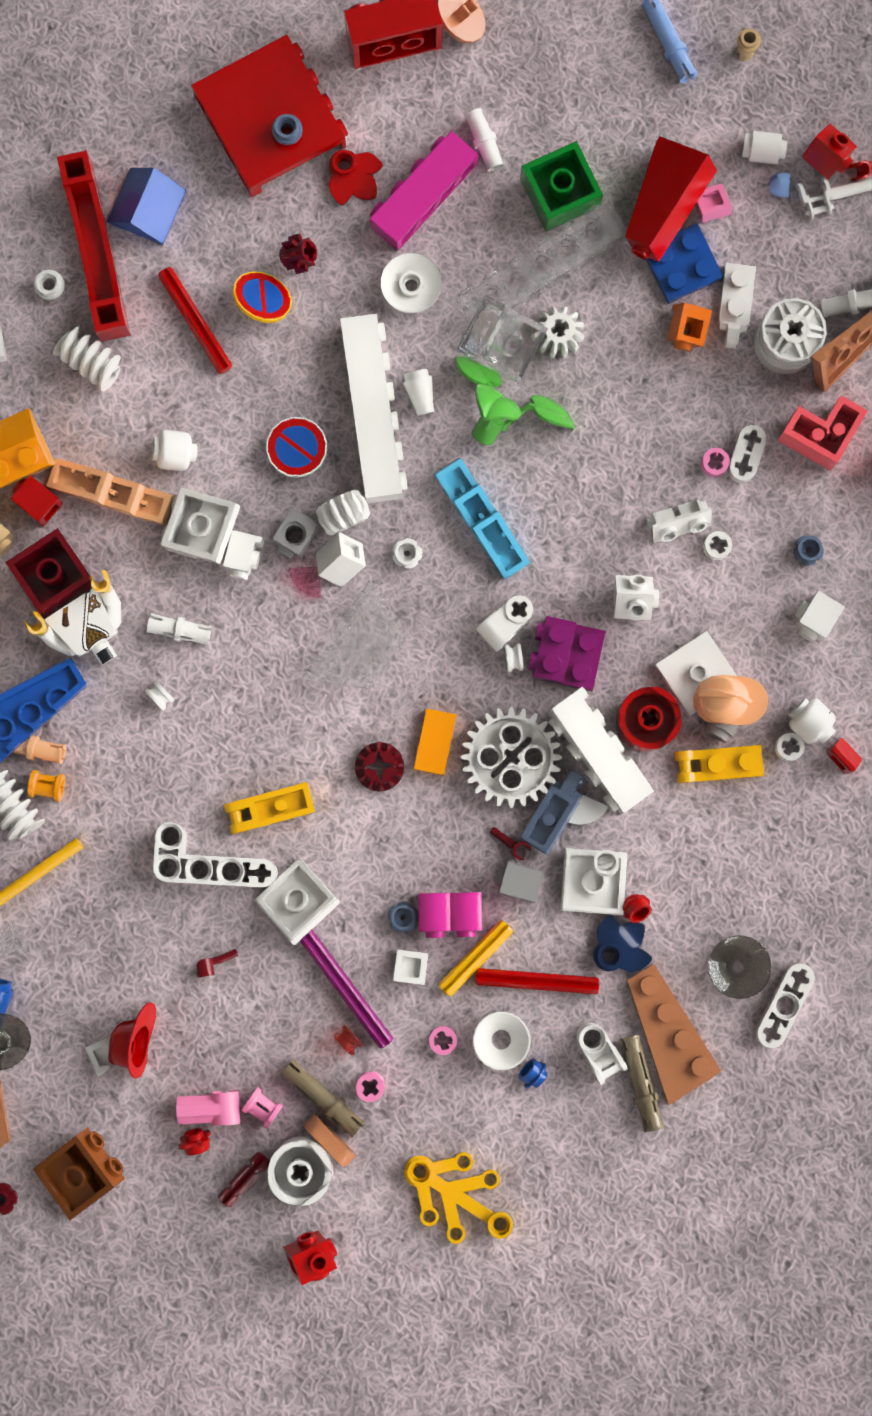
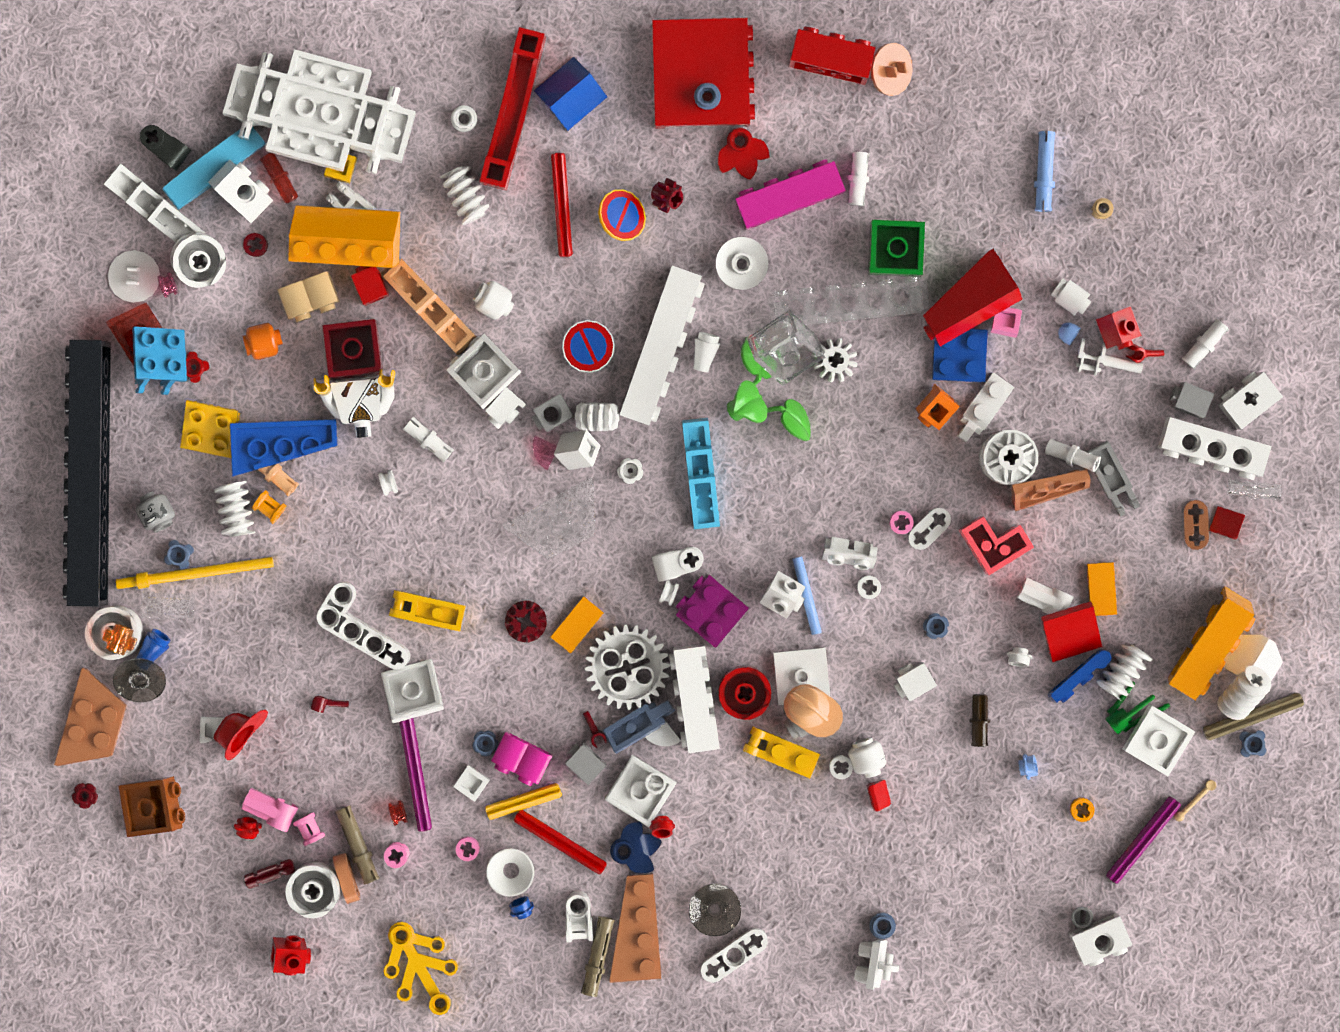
camera: 30 degrees right, 5 degrees up
none -> light blue bar [792,556,822,635]

